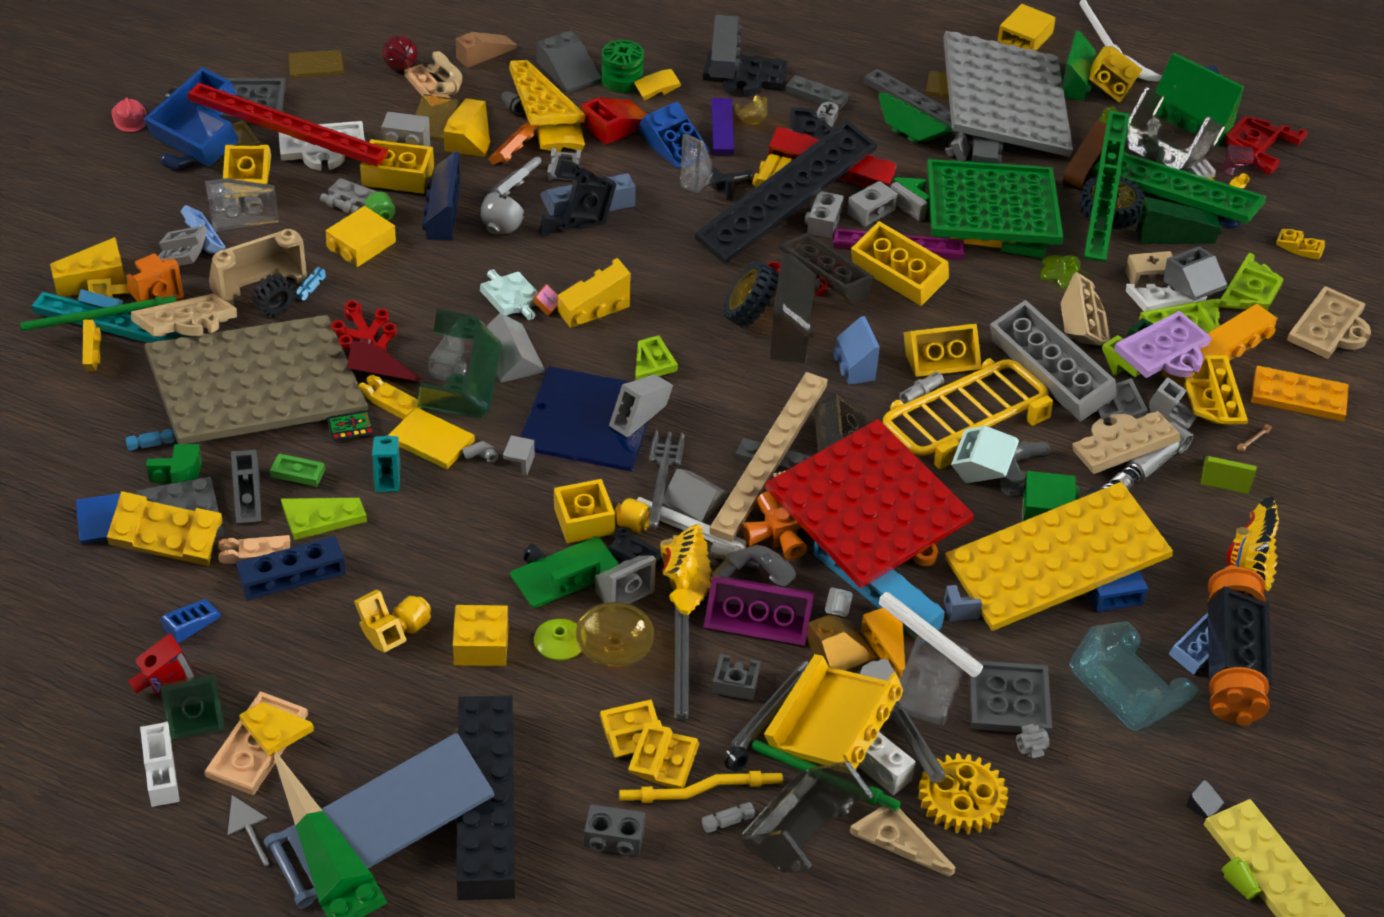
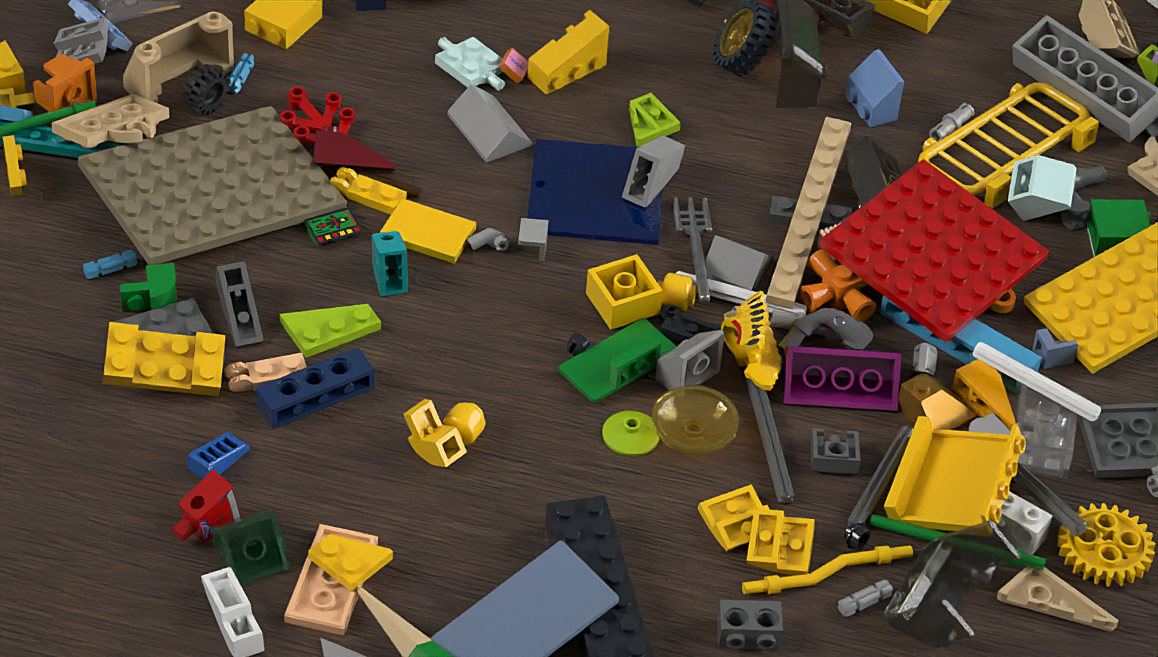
camera: 10 degrees left, 0 degrees up
blue slope [76,493,121,544] -> none
bright green plate [270,454,326,487] -> none
clear green windscreen [418,309,502,418] -> none
clear slope [428,316,467,384] -> none
yellow brick [453,605,508,666] -> none
yellow slope [903,324,982,377] -> none

